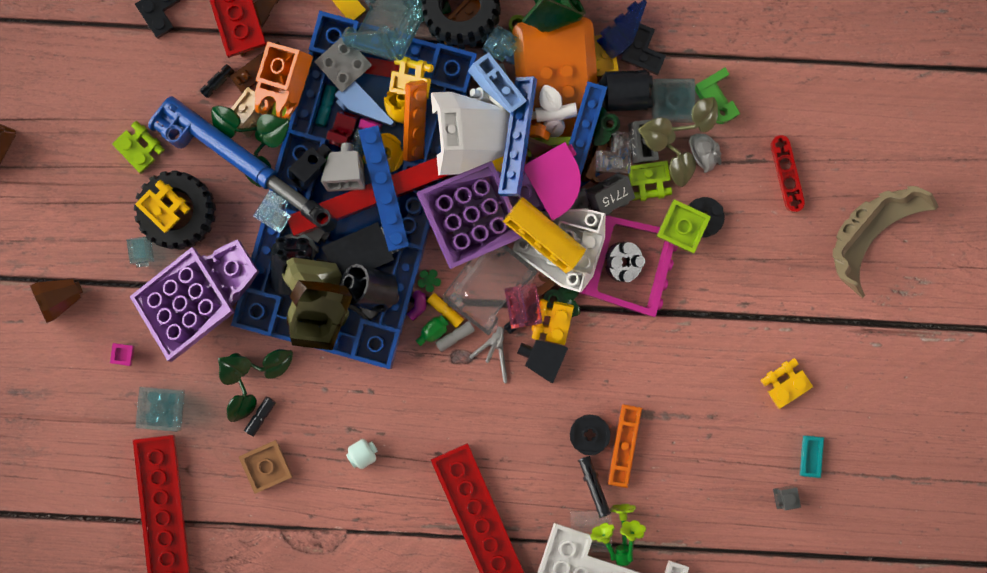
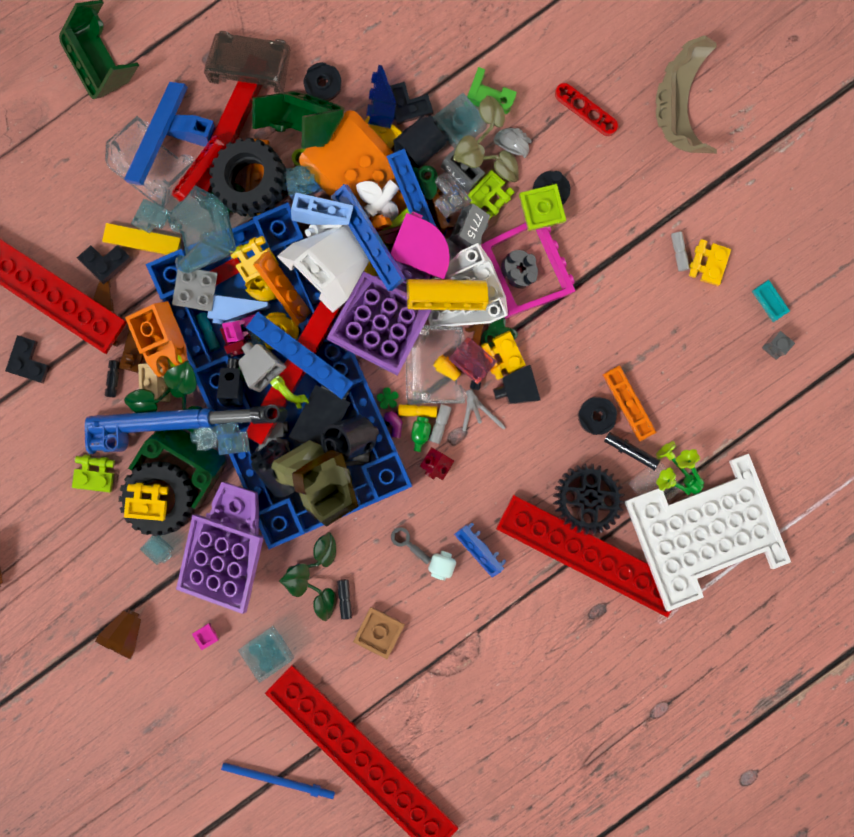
camera: 35 degrees left, 0 degrees up
none -> dark green windscreen [128,430,227,509]
none -> clear light blue brick [190,426,220,450]
none -> blue bar [221,762,335,799]
none -> dark pink tile [222,320,248,342]
none -> lime arm [270,375,309,409]
none -> dark grey piece [391,527,431,565]
none -> dark red brick [420,447,454,480]
none -> yellow cone [432,354,461,381]
none -> blue plate [454,523,506,577]
none -> black gear [553,463,625,535]
none -> light grey piece [671,232,690,272]

